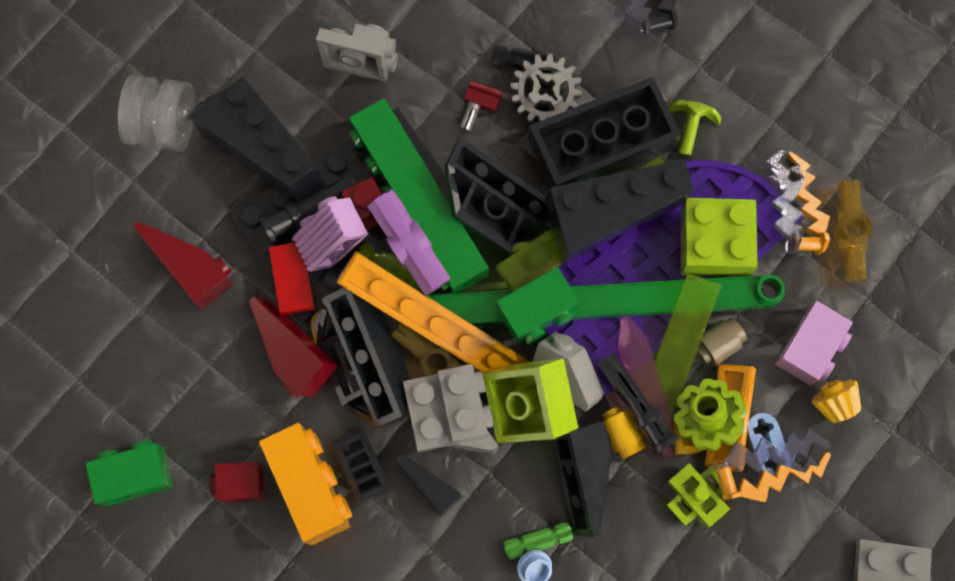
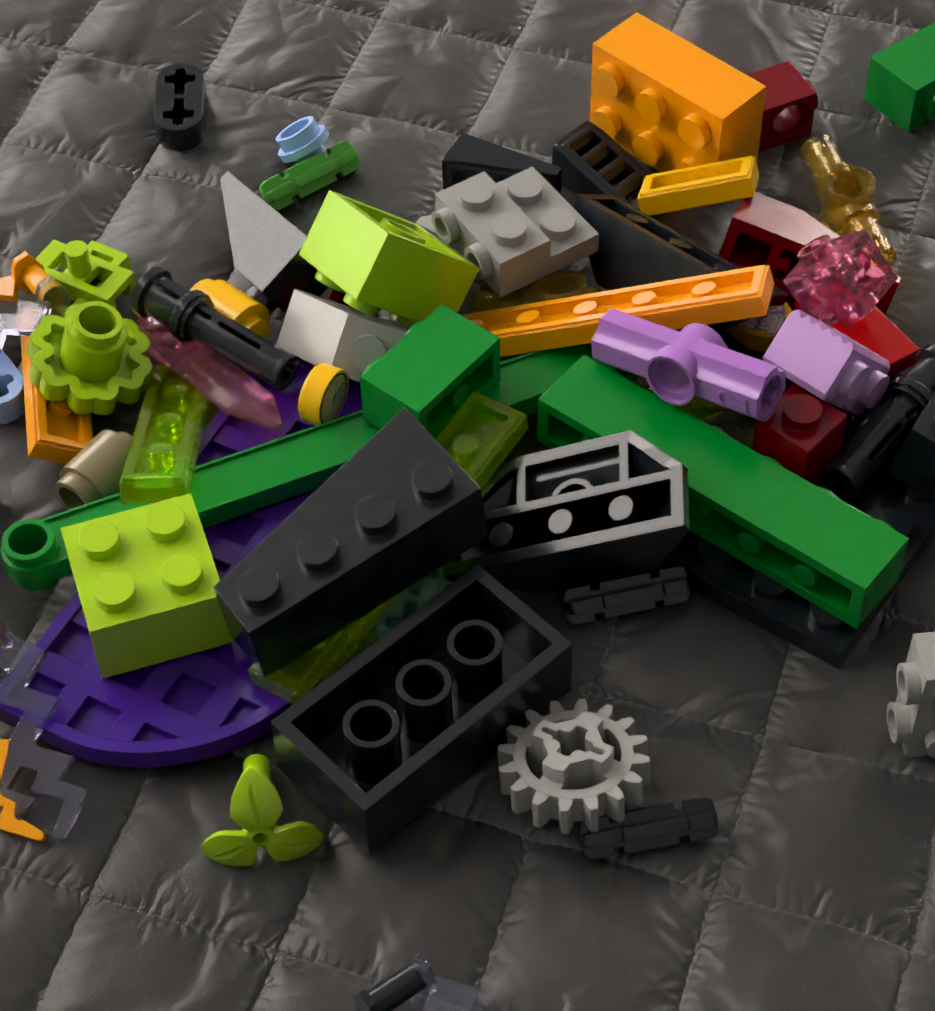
camera: 160 degrees right, 25 degrees down
dark red piece [460,80,503,131] -> none
none -> yellow tile [298,362,349,426]
none -> yellow tile [637,155,759,216]
none -> clear pink brick [783,229,898,326]
none -> clear yellow pin [801,135,897,269]

